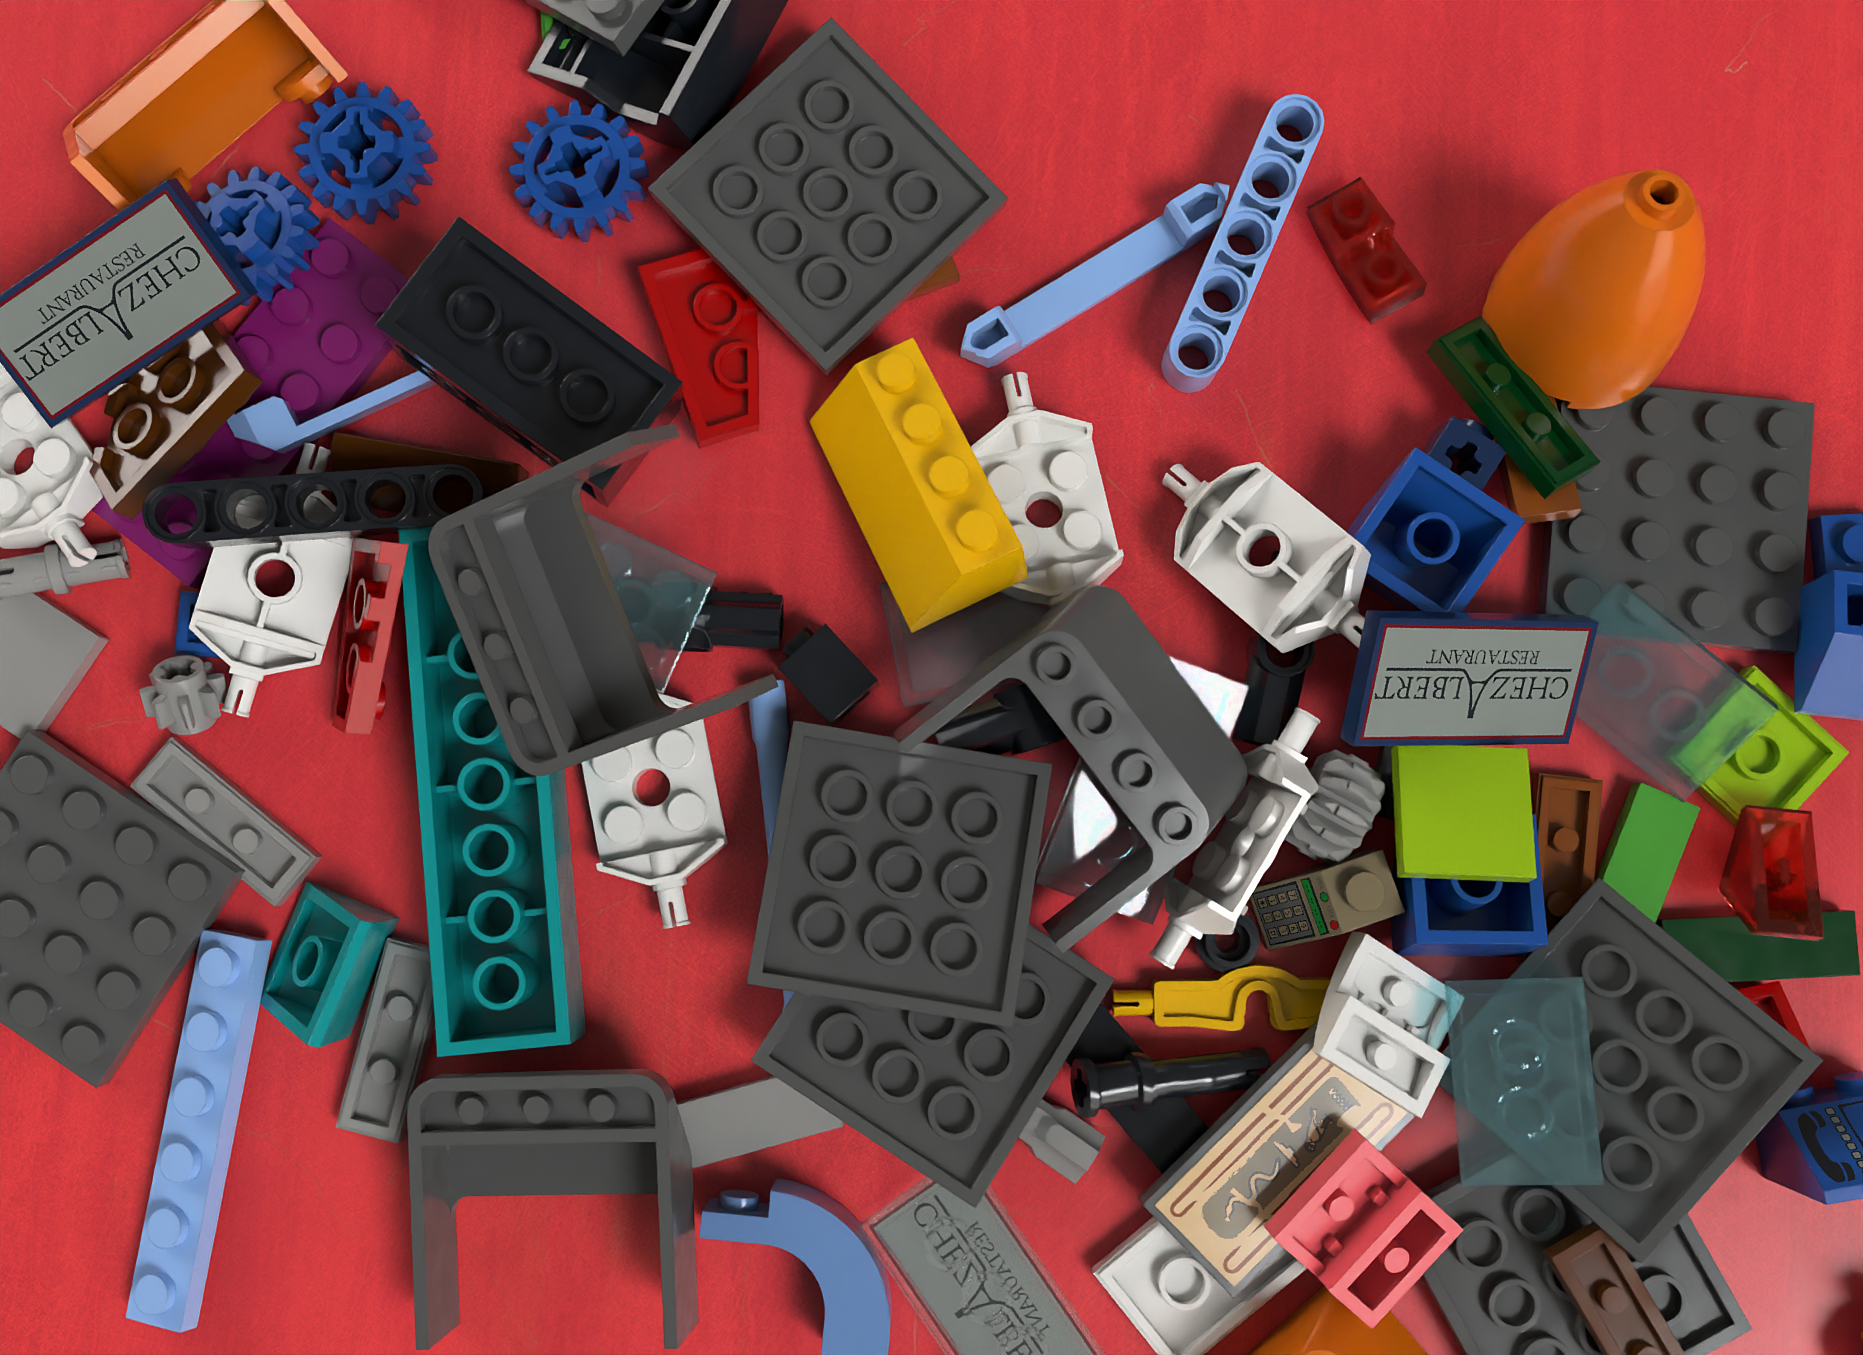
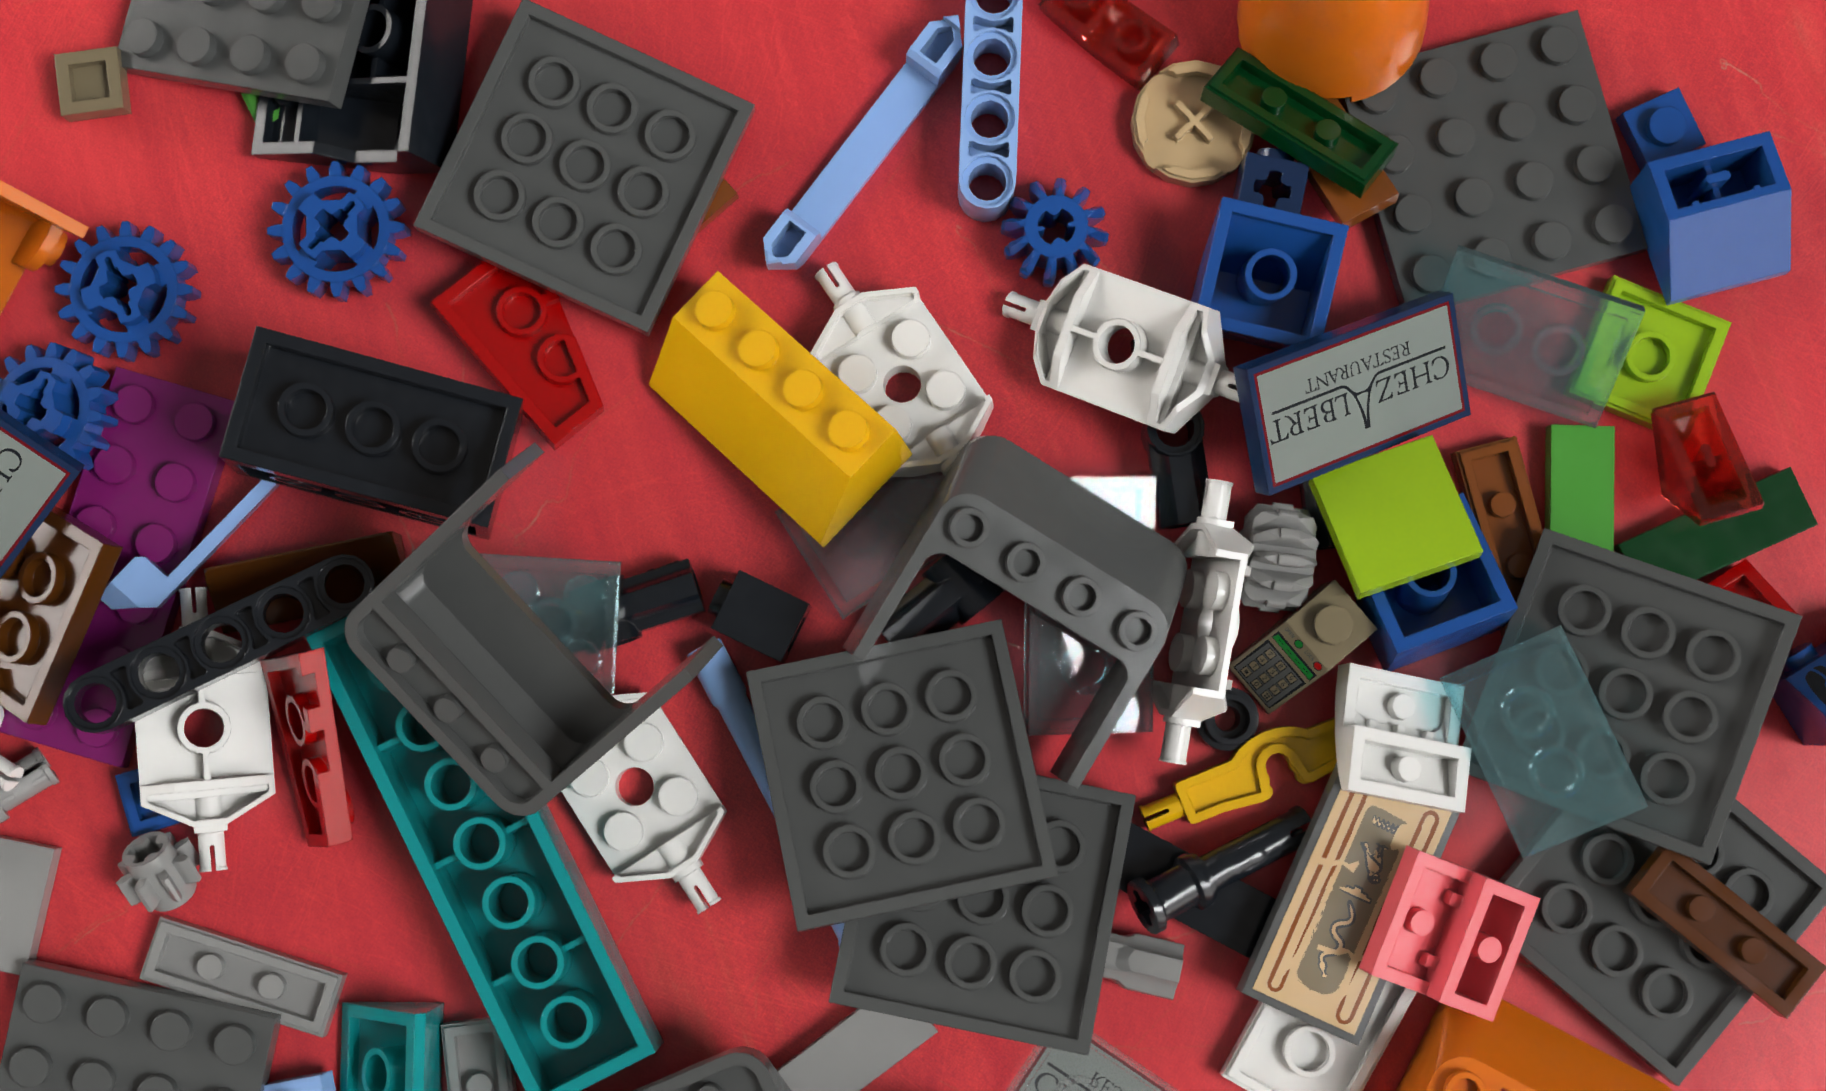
camera: 25 degrees left, 0 degrees up
none -> blue gear [1001,178,1109,288]
none -> tan tile [1130,60,1255,188]

